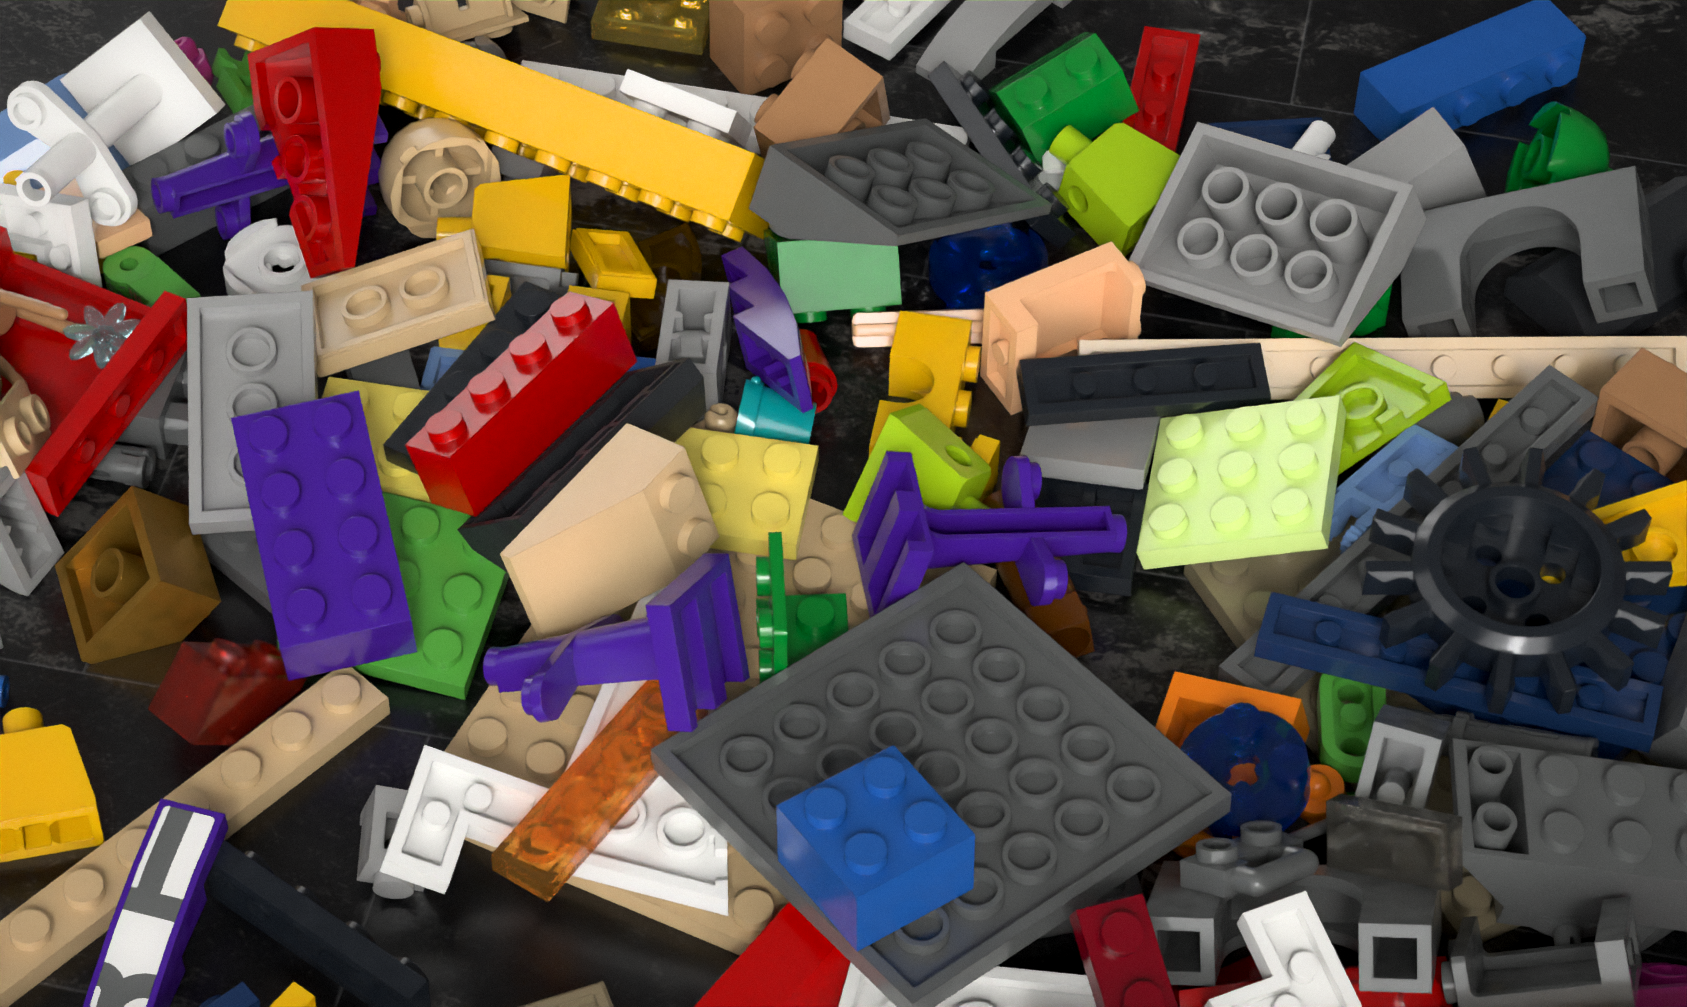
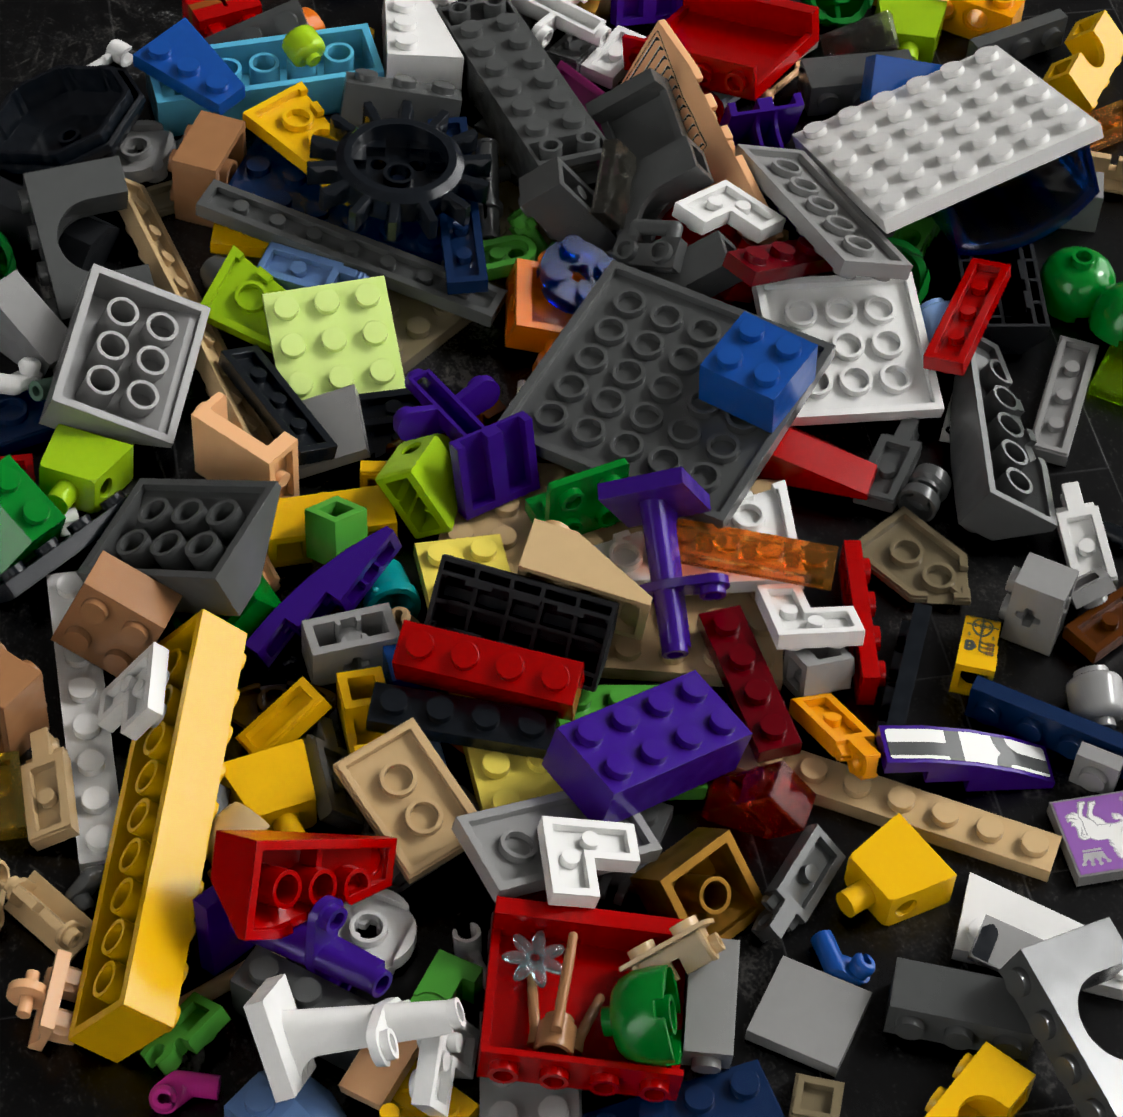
camera: 115 degrees left, 0 degrees up
none -> tan hinge [20,727,80,851]
none -> bright green brick [305,496,368,565]
none -> white plate [537,816,641,909]
none -> dark red plate [697,605,802,763]
none -> dark grey hinge [751,823,846,943]
none -> light orange hinge [789,693,881,780]
none -> red plate [838,540,886,705]

